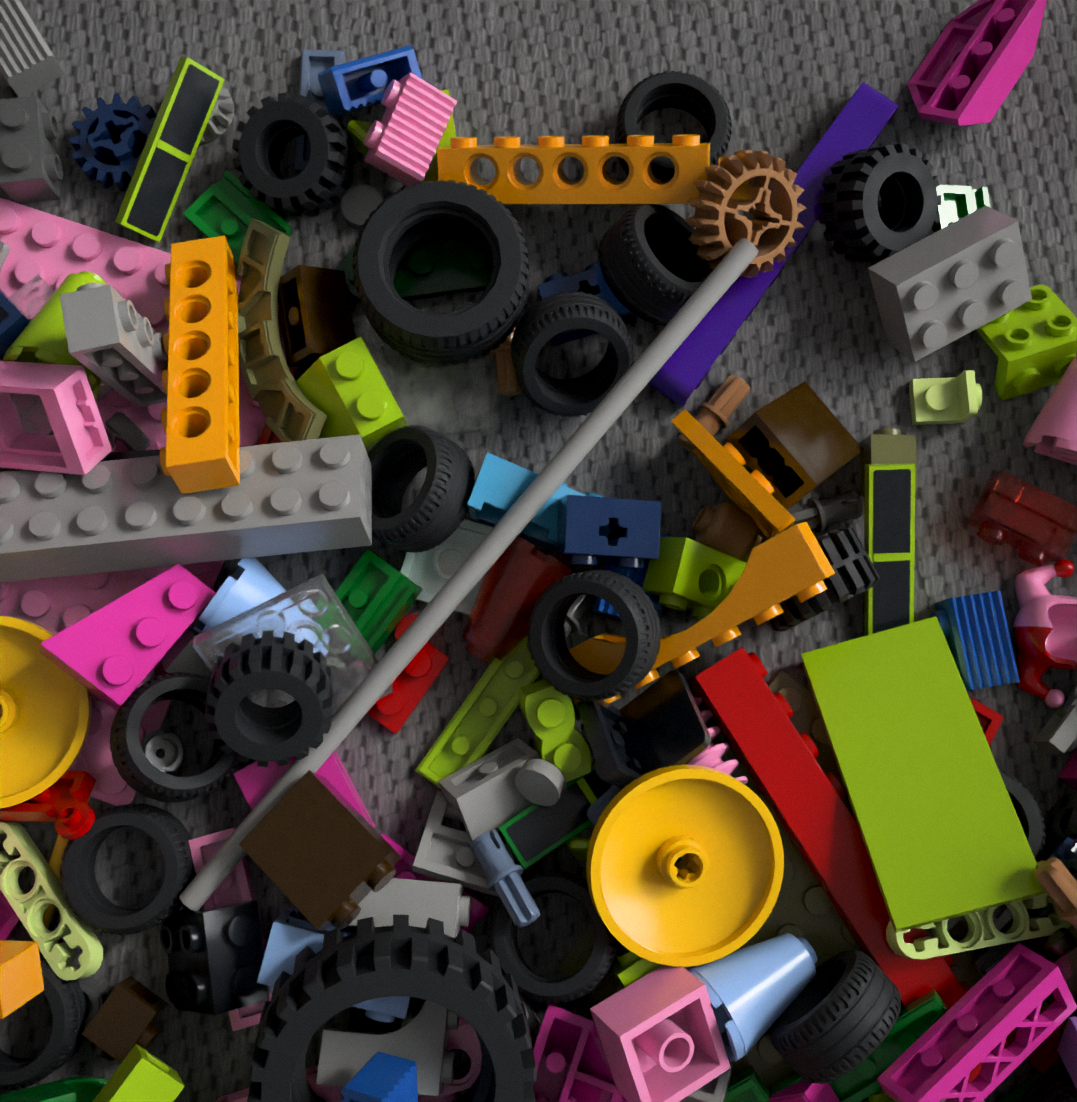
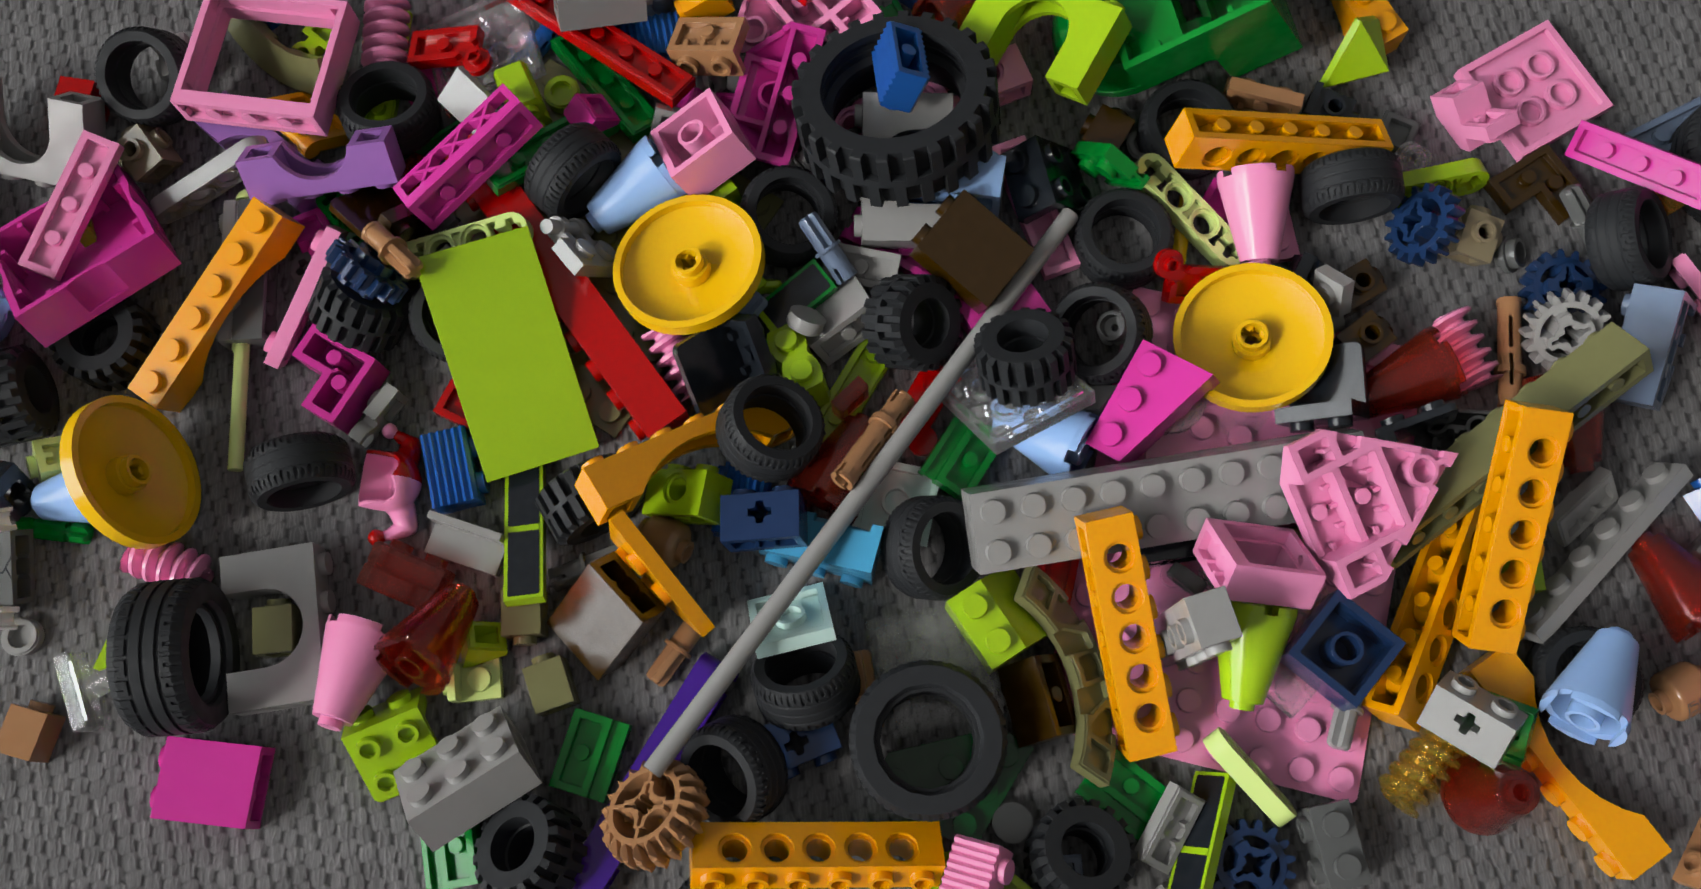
camera: 175 degrees left, 5 degrees down
none -> clear red cone [374,583,479,695]
none -> light grey panel [424,510,504,577]
none -> lime slope [460,621,508,668]
none -> olive brick [522,652,581,717]
none -> light grey plate [540,216,616,278]
none -> green plate [549,708,632,804]
none -> light aqua tile [747,582,837,659]
none -> clear red tile [831,375,869,421]
none -> medium nougat pin [831,389,914,490]
none -> black tyre [861,274,964,372]
none -> green plate [1071,141,1151,190]
none -> light grey plate [1134,781,1206,875]
none -> yellowish green beam [1203,727,1297,828]

